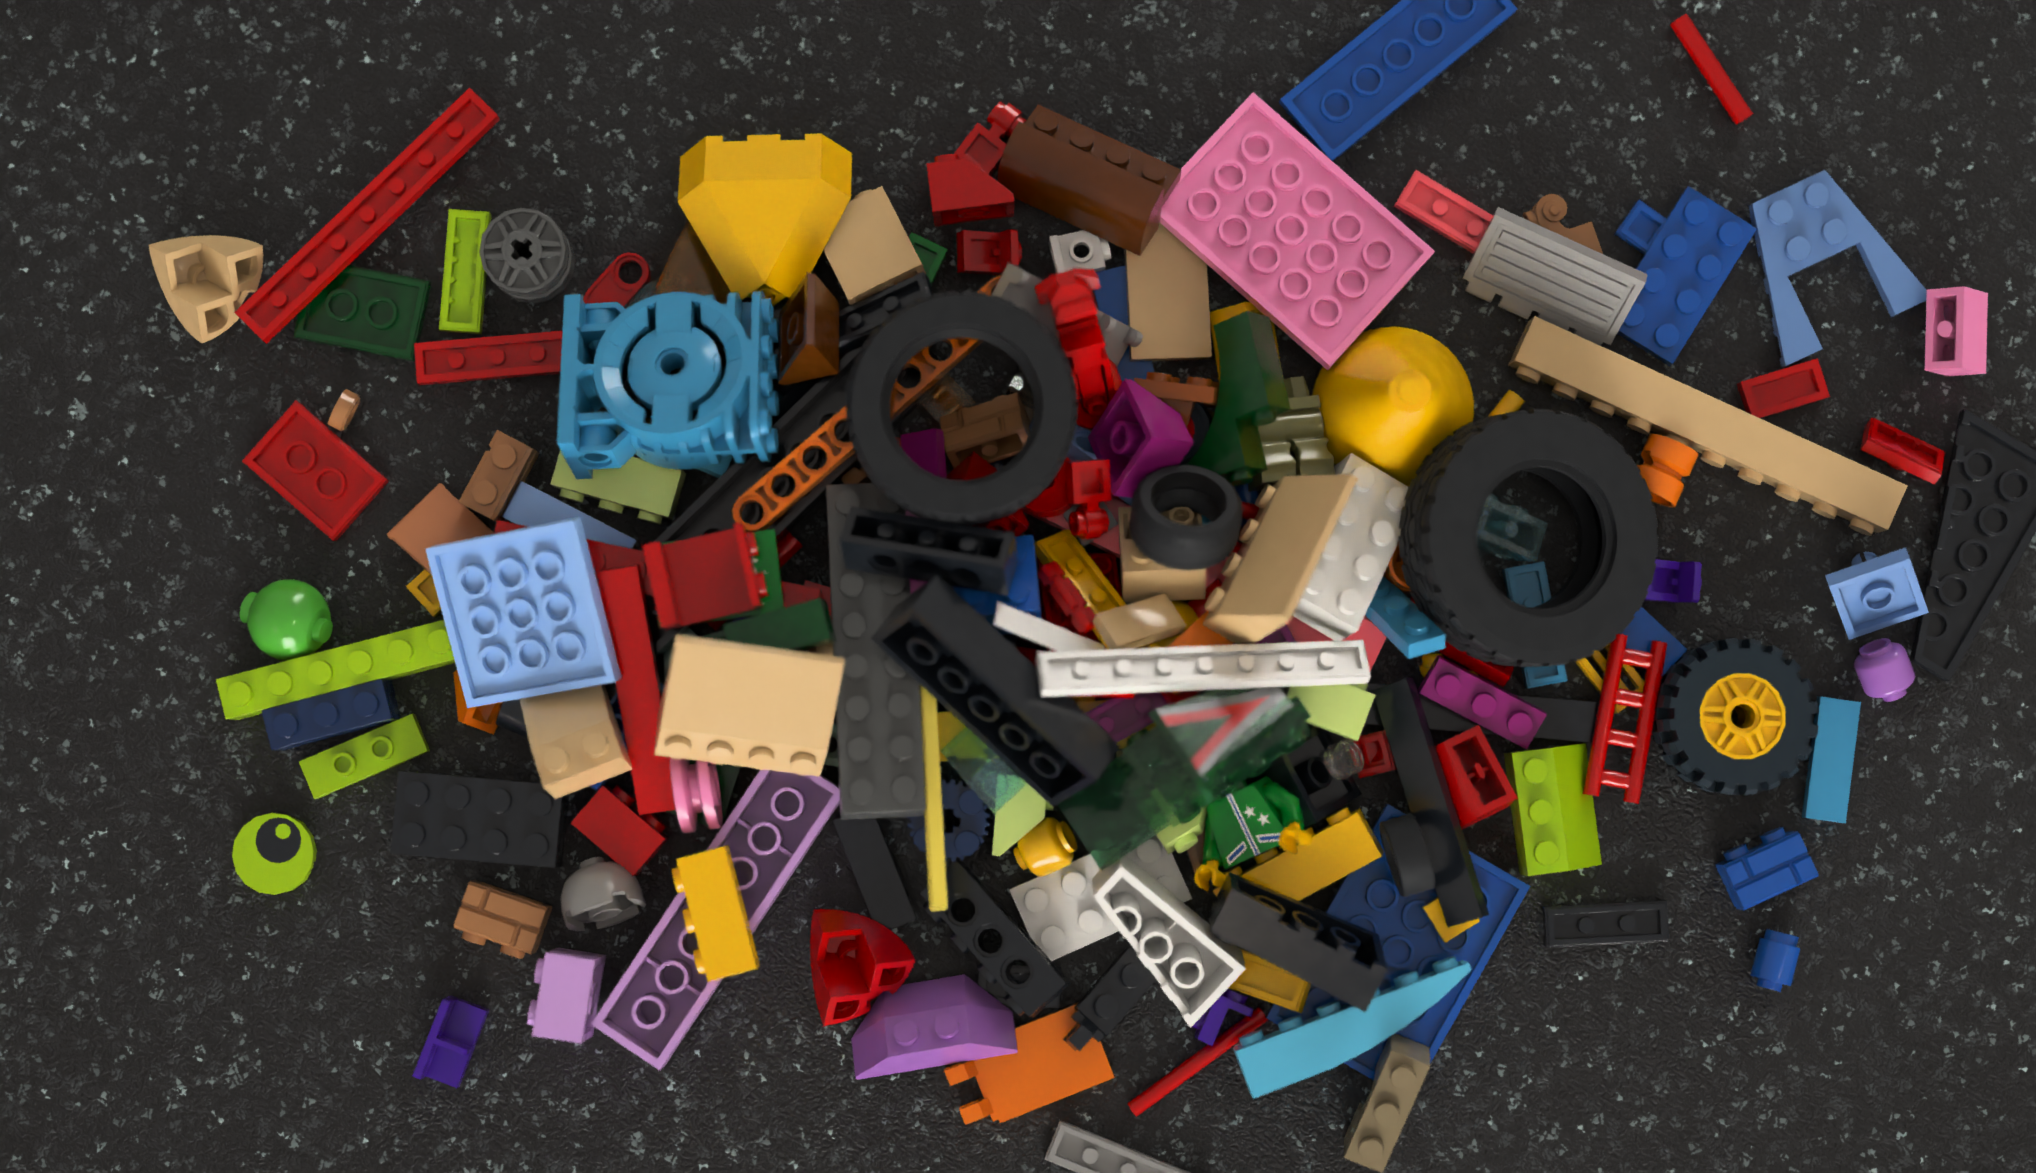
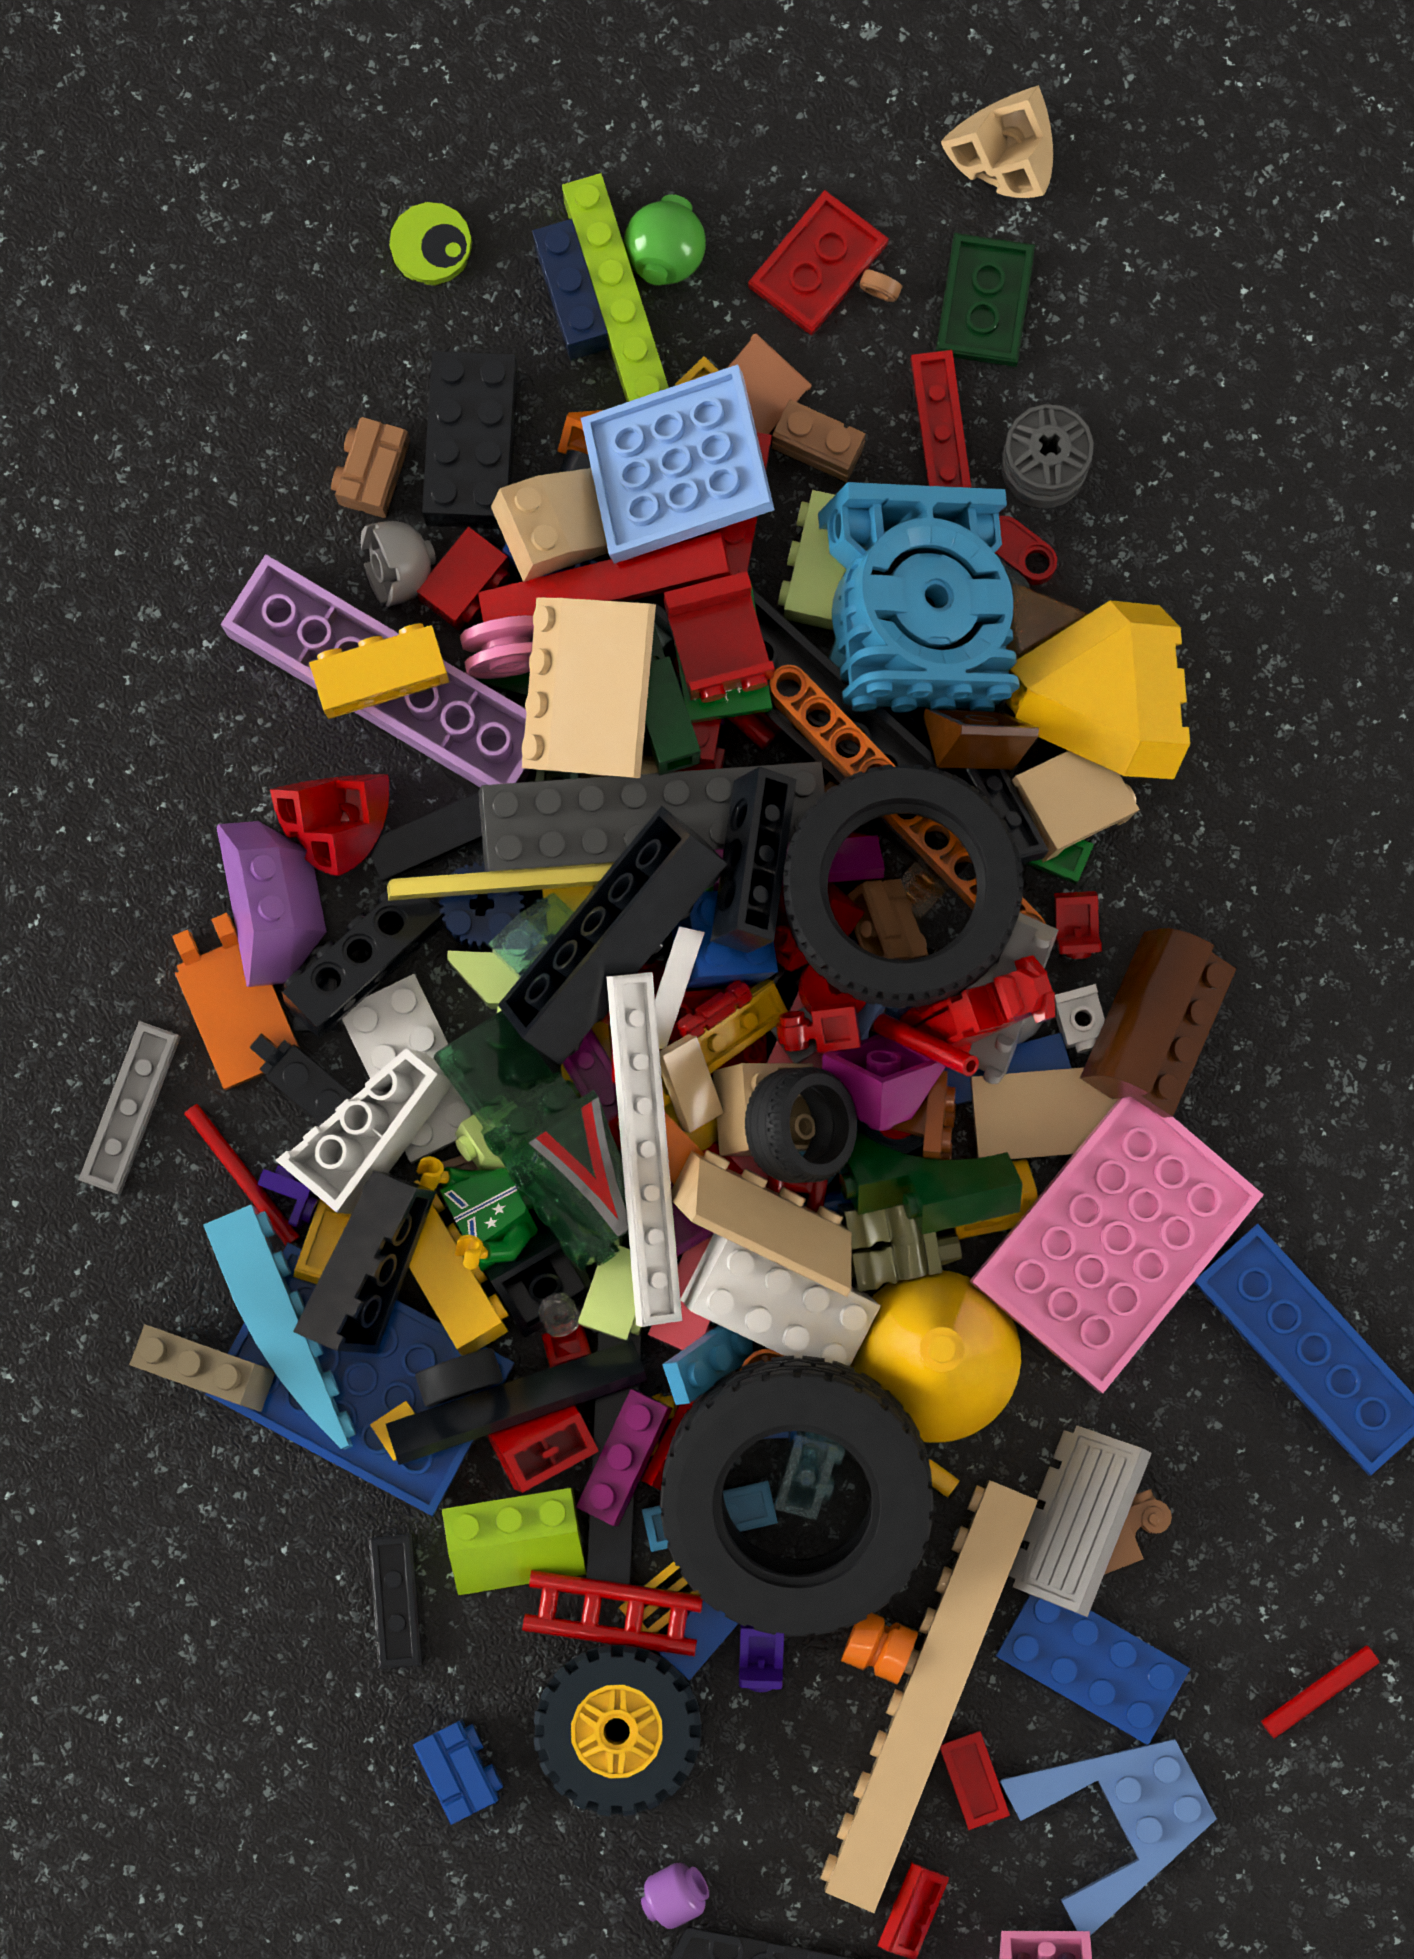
camera: 95 degrees right, 5 degrees down
red plate [234,88,500,344] -> none
lime plate [299,714,430,799] -> none
dark purple panel [413,995,489,1088] -> none
lime plate [439,209,491,334] -> none
light blue slope [501,481,636,549] -> none
lavender brick [527,948,606,1044] -> none
red slope [926,154,1014,227] -> none
red plate [954,101,1026,176] -> none
yellow head [1013,817,1077,877] -> none
coral tile [1394,170,1493,254] -> none
blue tile [1614,200,1667,254] -> none
blue brick [1750,929,1801,992] -> none
dark azure tile [1802,696,1861,824] -> none
medium blue tile [1825,547,1929,640] -> none
none -> red piece [874,1013,979,1077]

